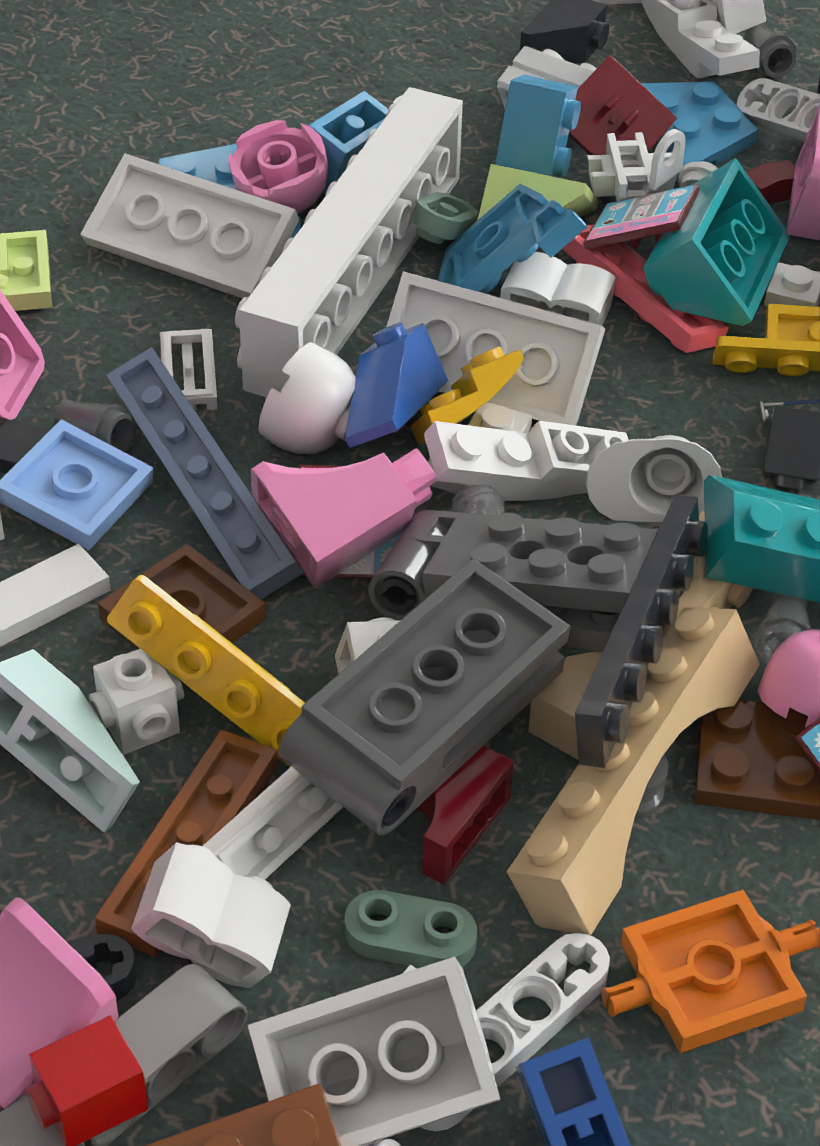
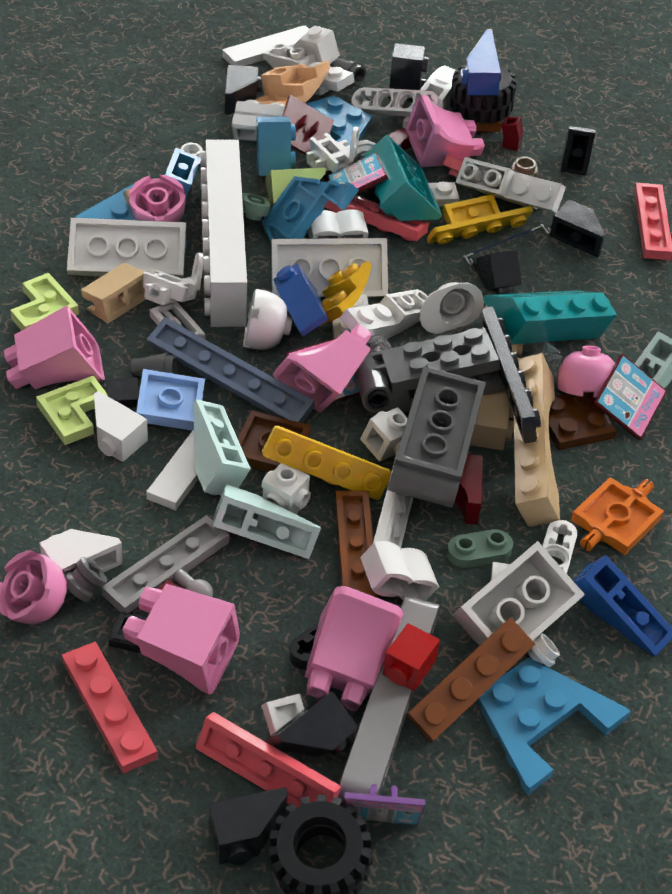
camera: 30 degrees left, 0 degrees up
none -> tan hinge [81,263,146,324]
none -> white piece [143,252,204,305]
none -> light aqua slope [193,399,250,495]
none -> light nougat slope [255,61,330,106]

